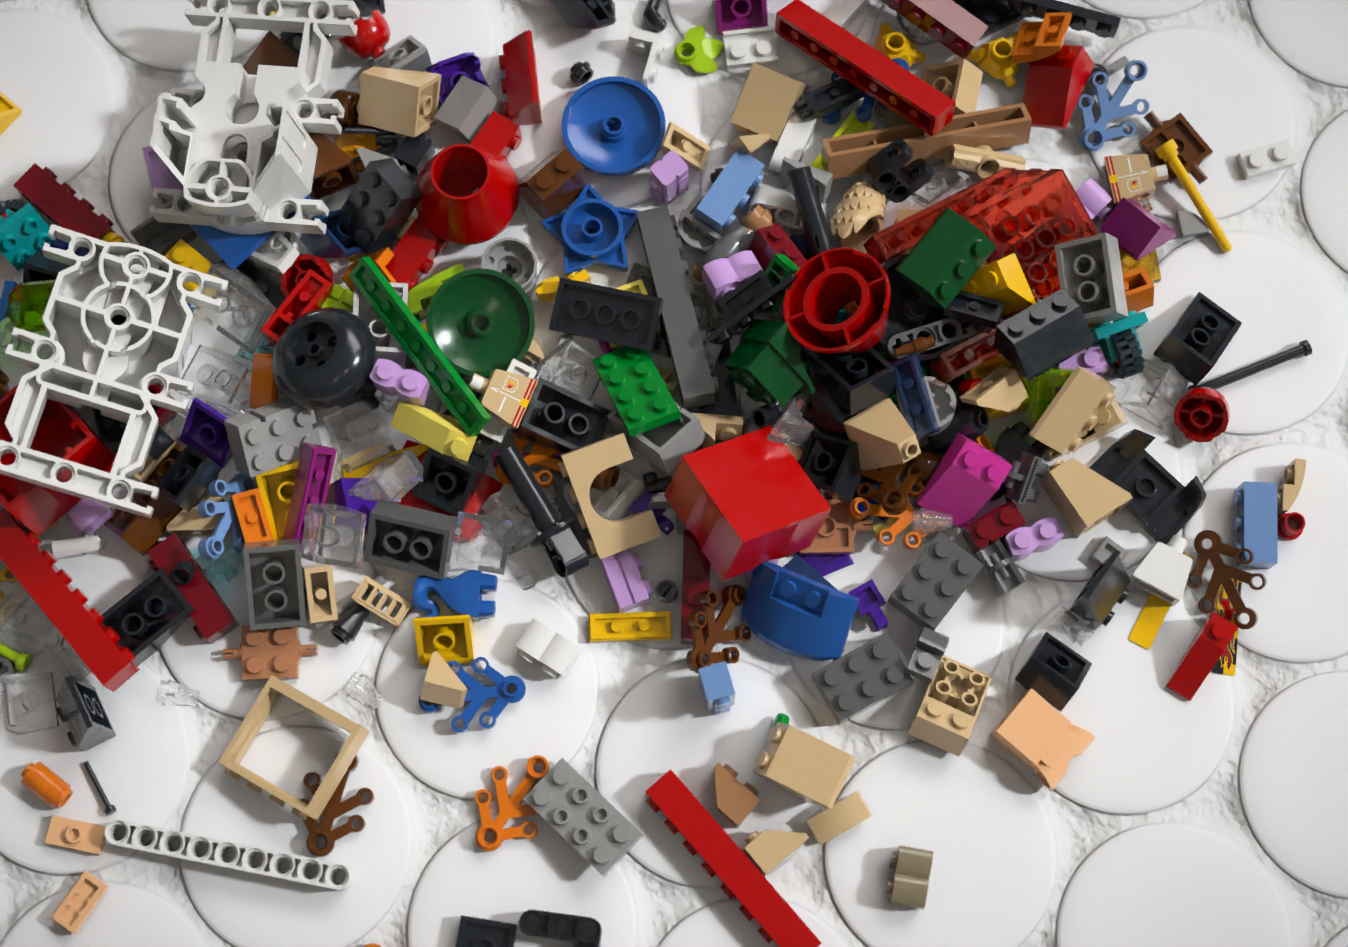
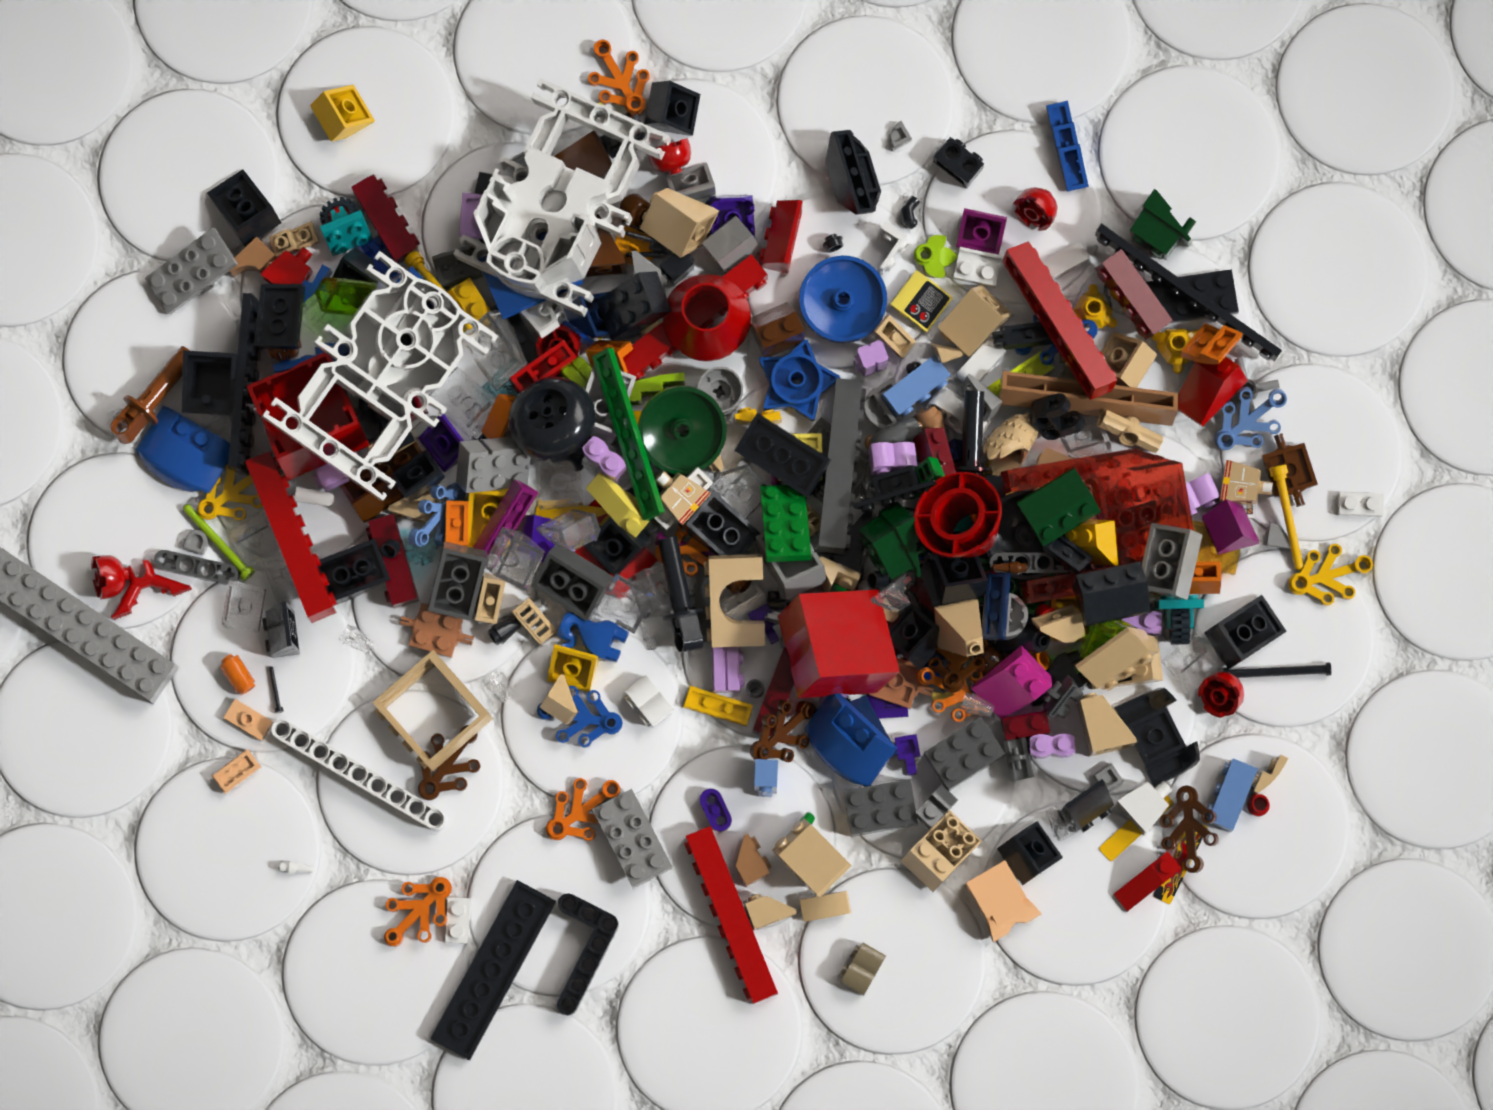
camera: 20 degrees right, 5 degrees up
none -> clear blue piece [561,320,594,347]
none -> dark purple plate [700,789,732,832]
none -> slope [889,270,953,332]
none -> yellow plant [1288,544,1373,606]

